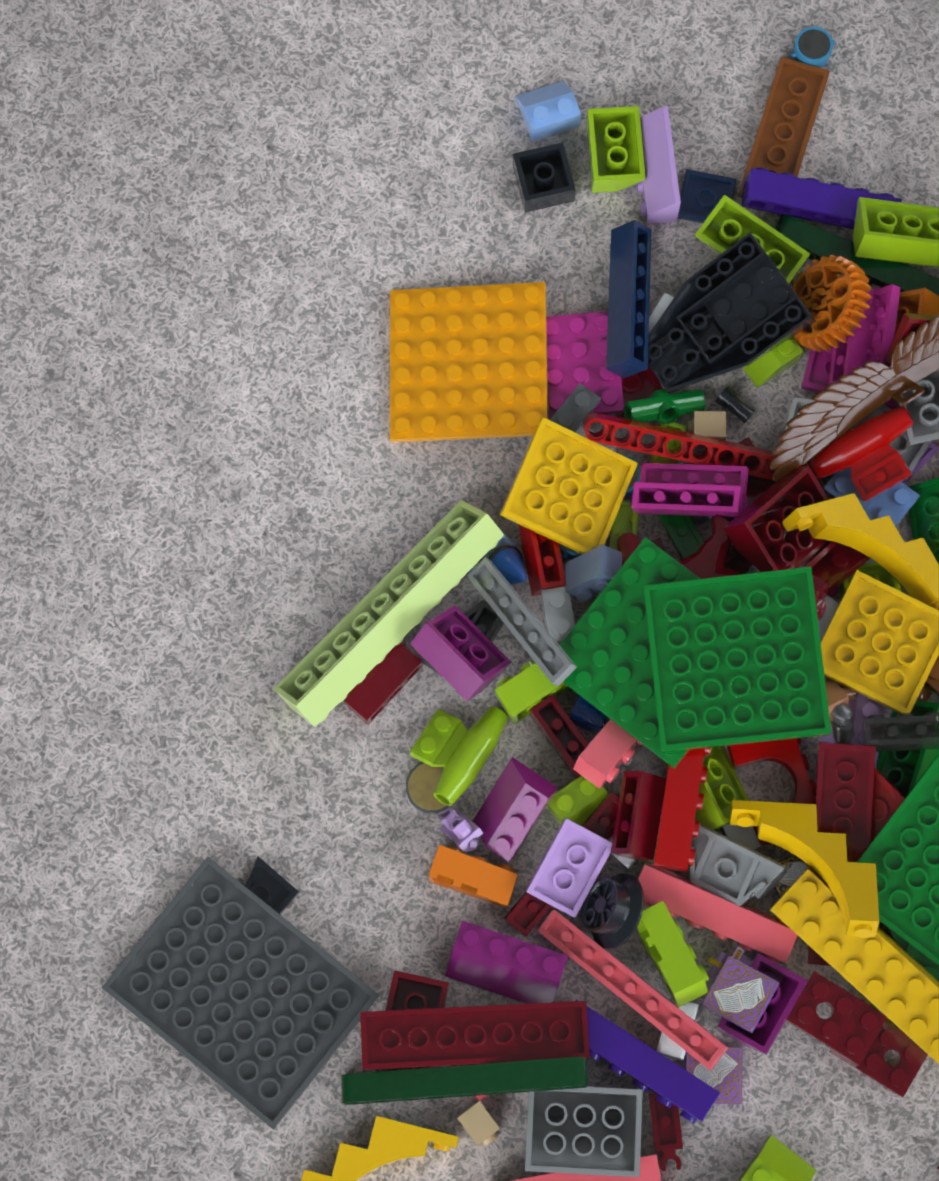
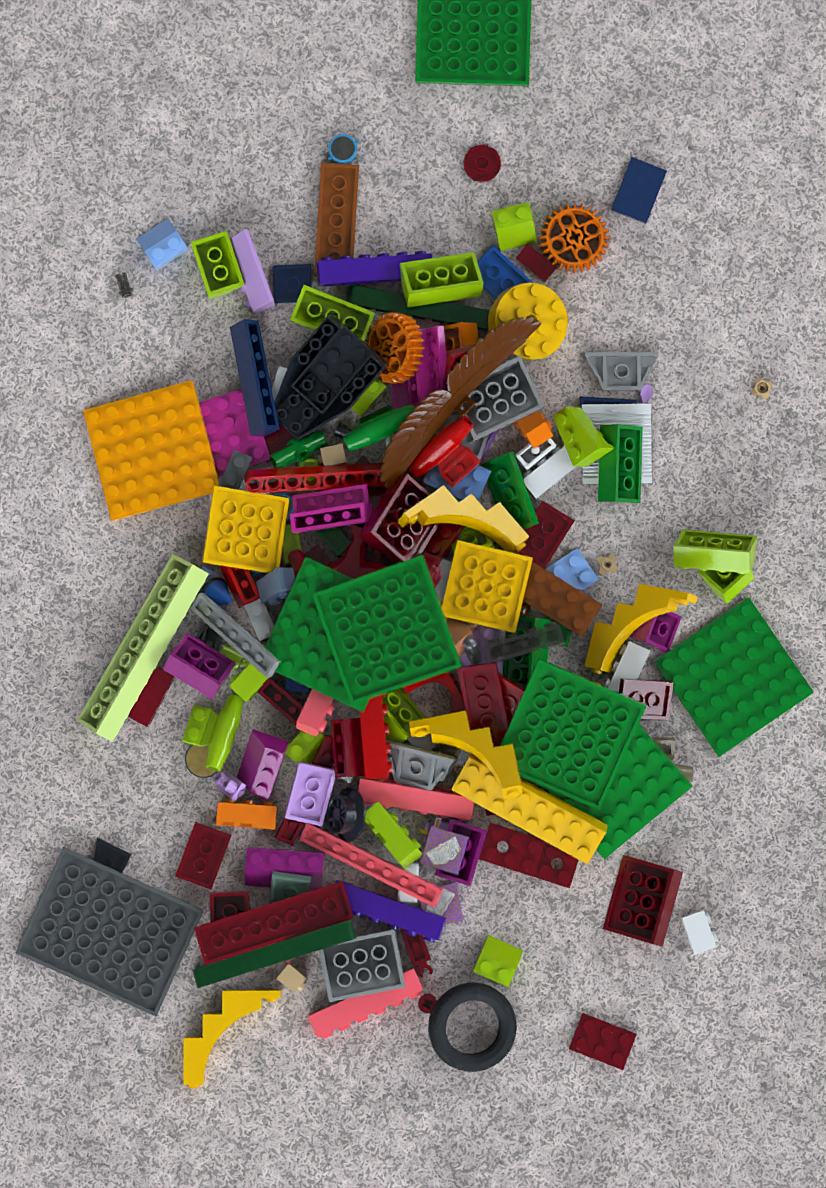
camera: 15 degrees left, 10 degrees up
black brick [513,142,576,213] -> none
none -> clear smoke pin [115,272,134,298]
none -> dark red plate [175,822,232,890]
none -> lime brick [220,645,247,671]
none -> sand green plate [269,871,311,904]
none -> green plate [343,404,414,451]

